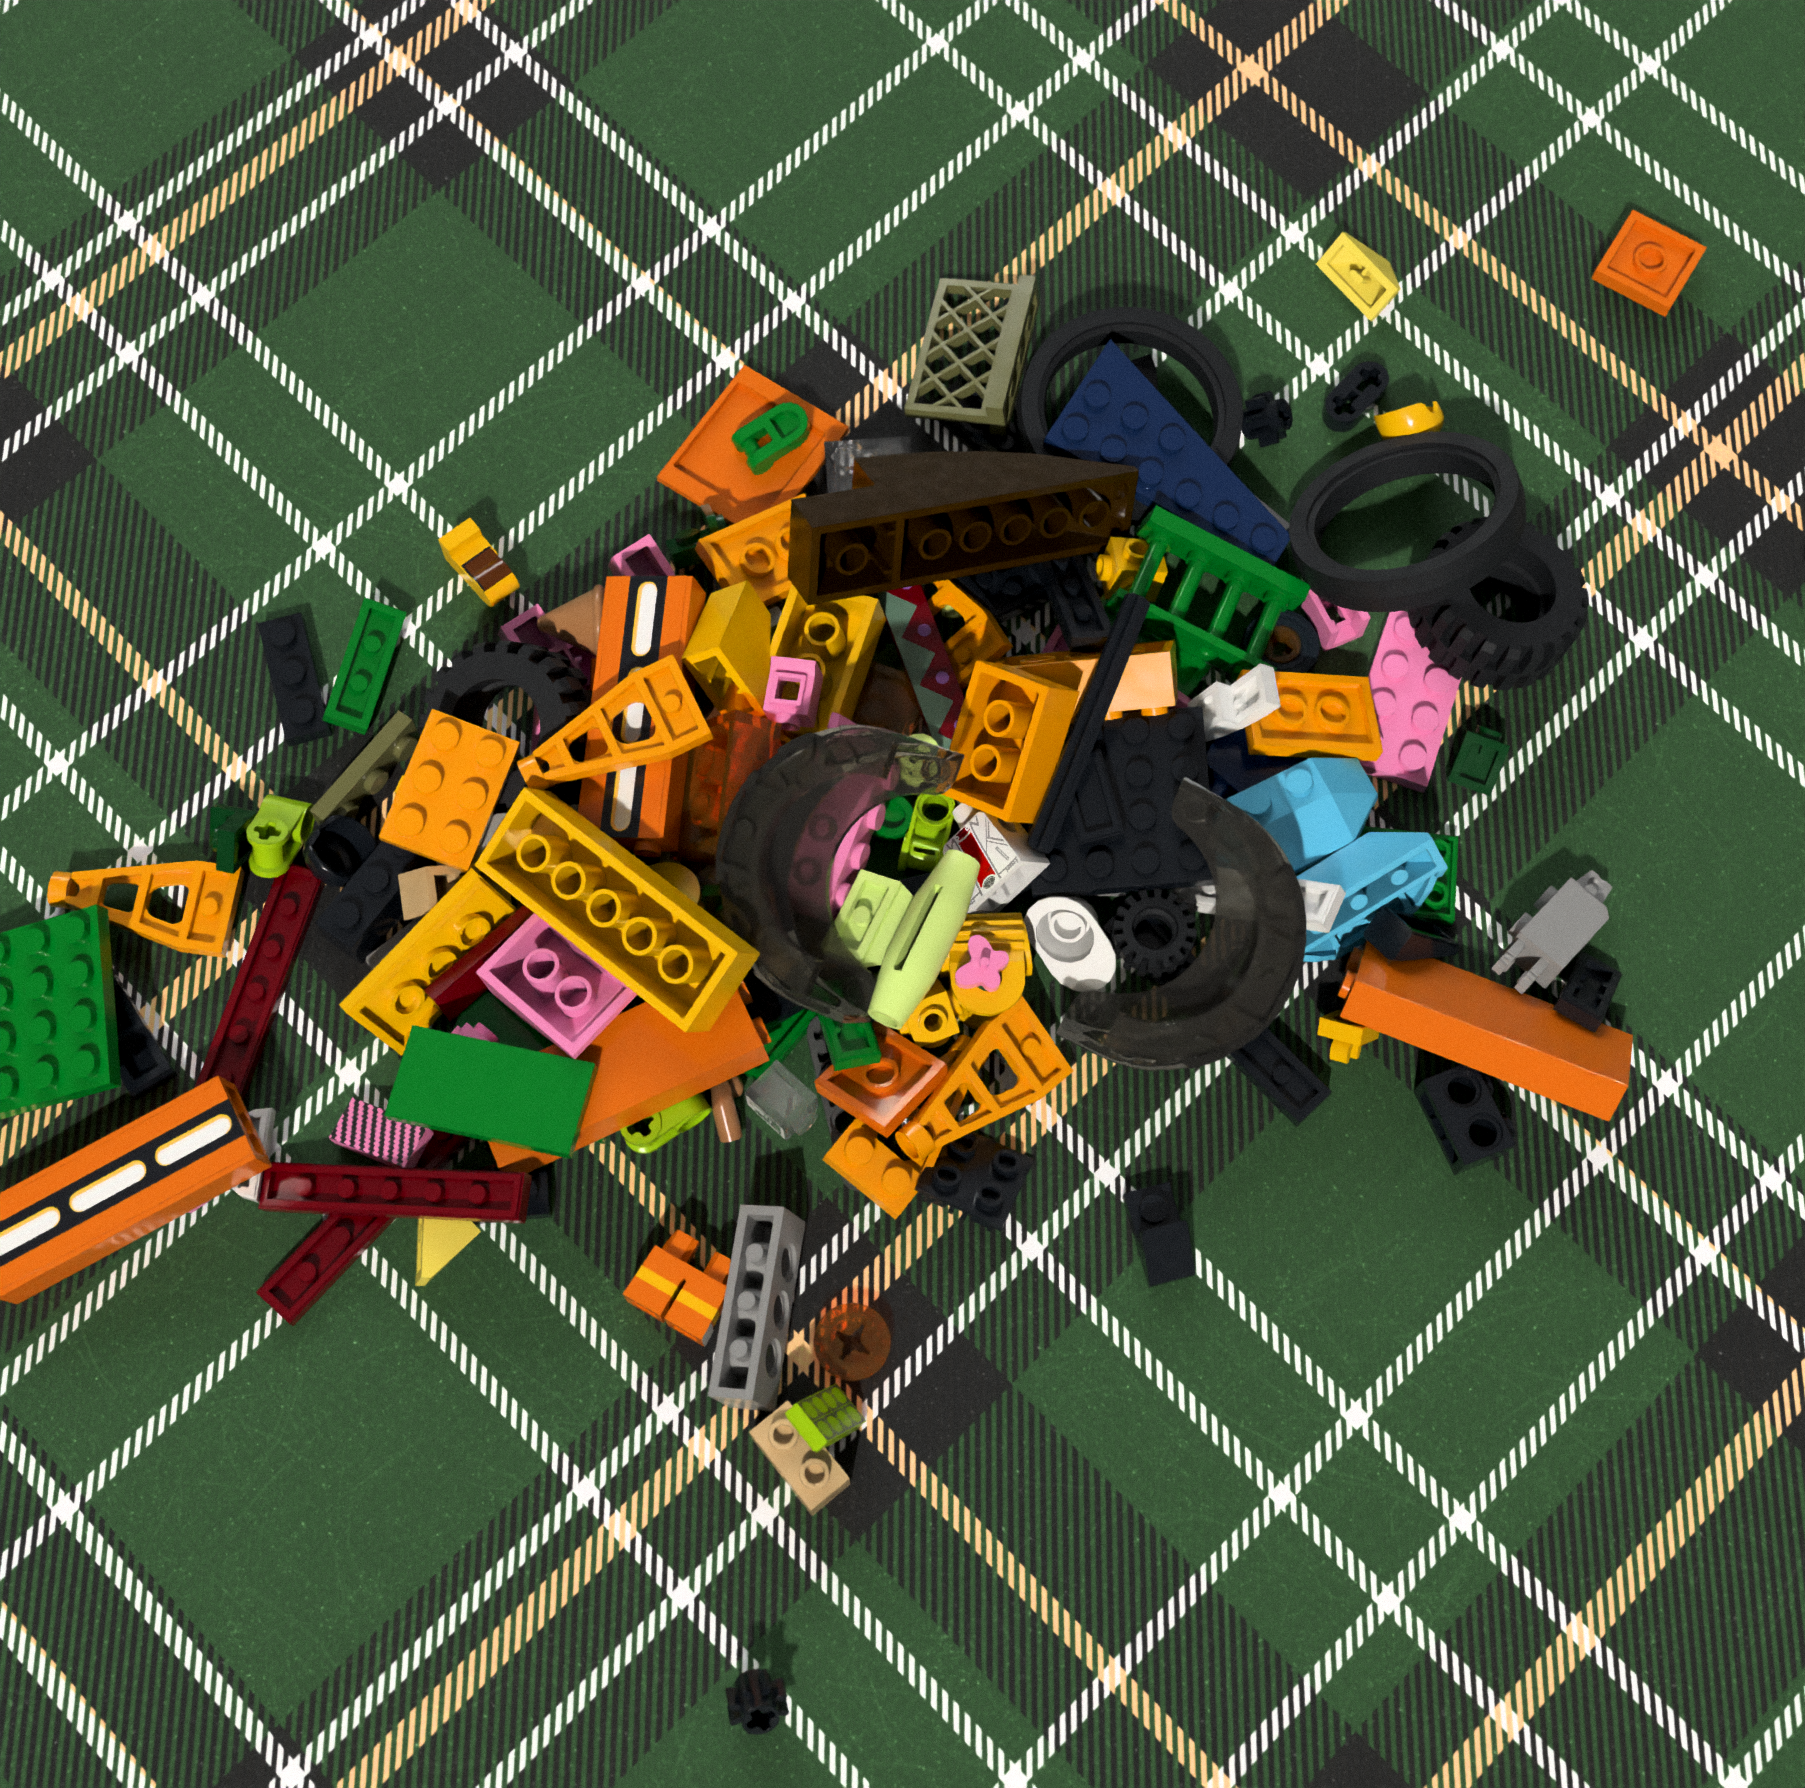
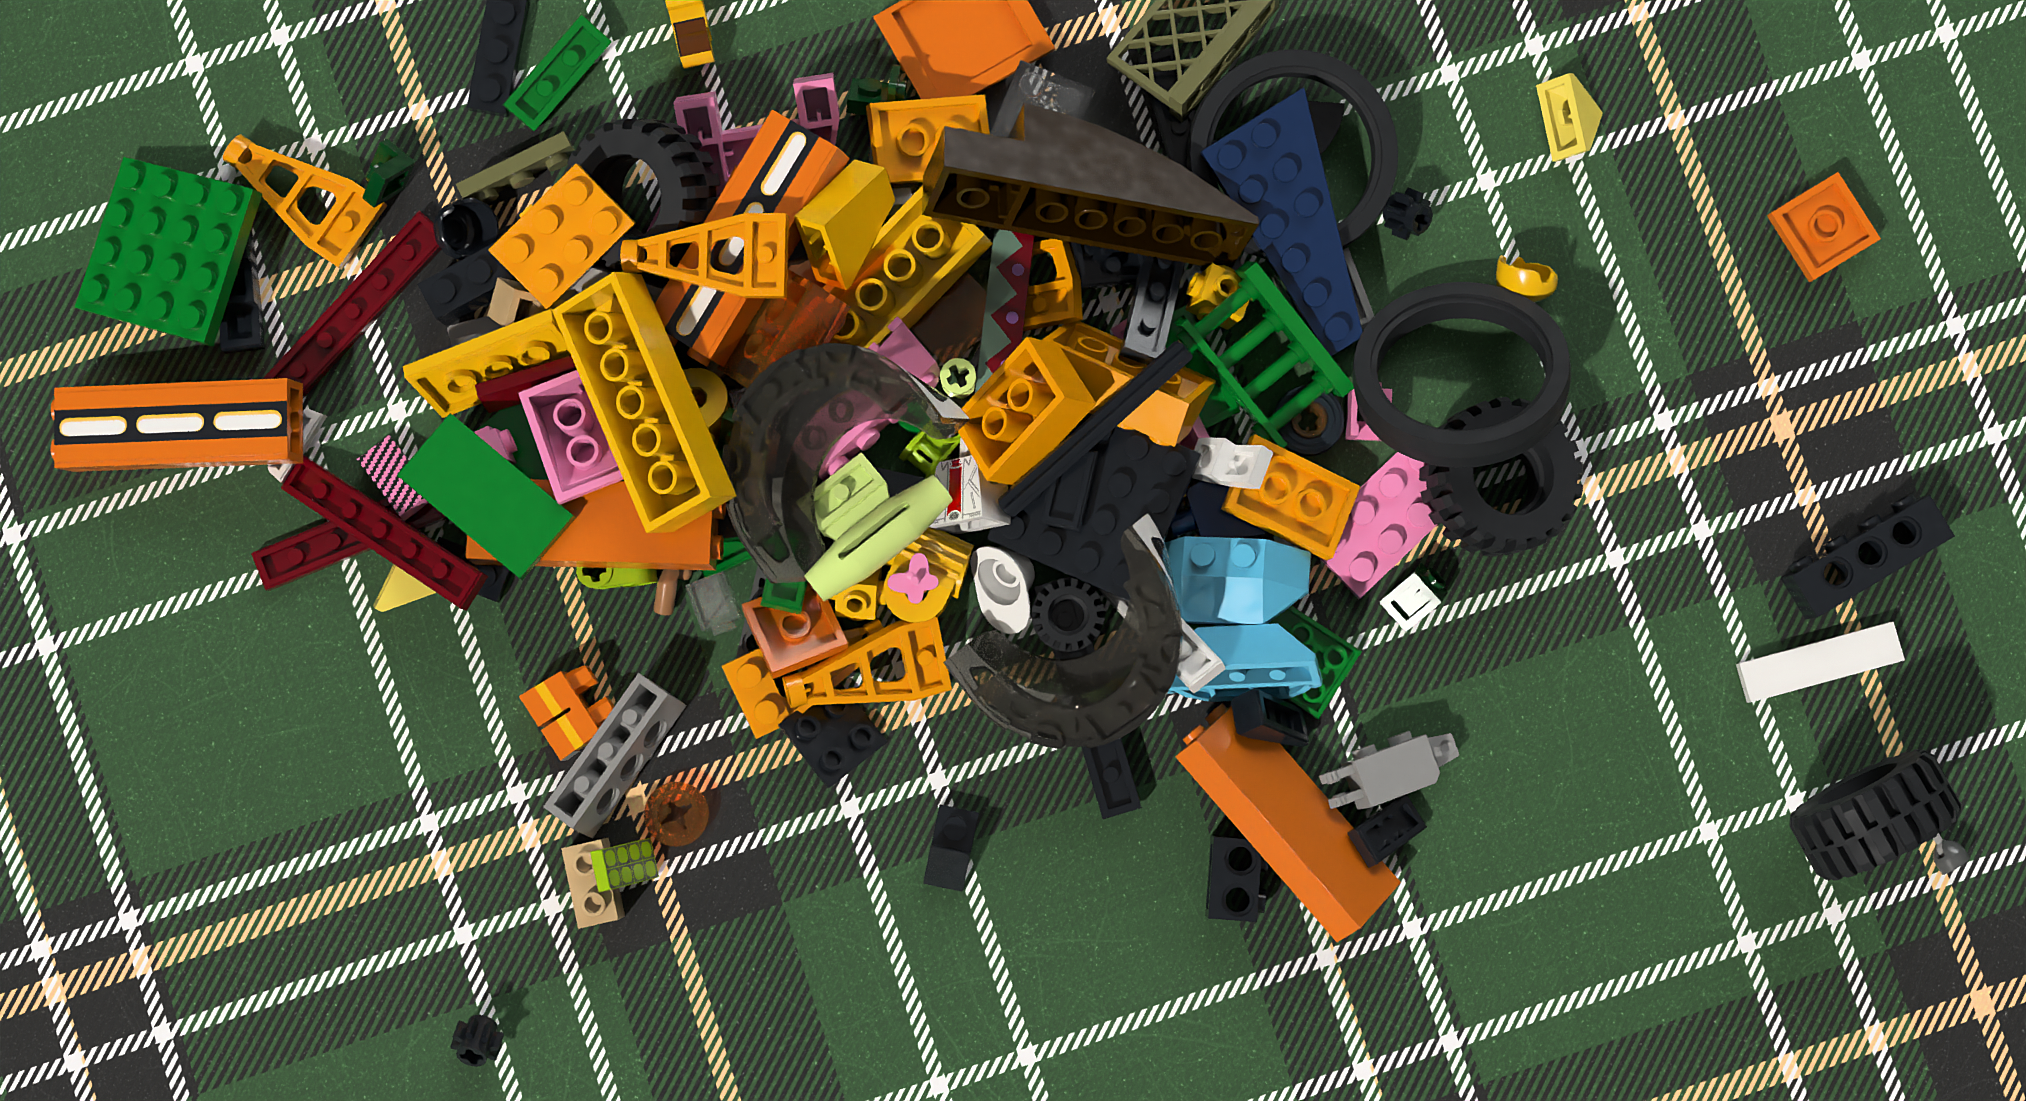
camera: 25 degrees right, 15 degrees up
lime piece [246,794,315,878] -> none
medium nougat hat [537,584,605,657] -> none
green plate [731,403,810,475] -> none
bright pink window [763,656,824,731] -> none
yellow tile [1317,1010,1379,1064] -> none
black beam [1322,361,1389,432] -> none

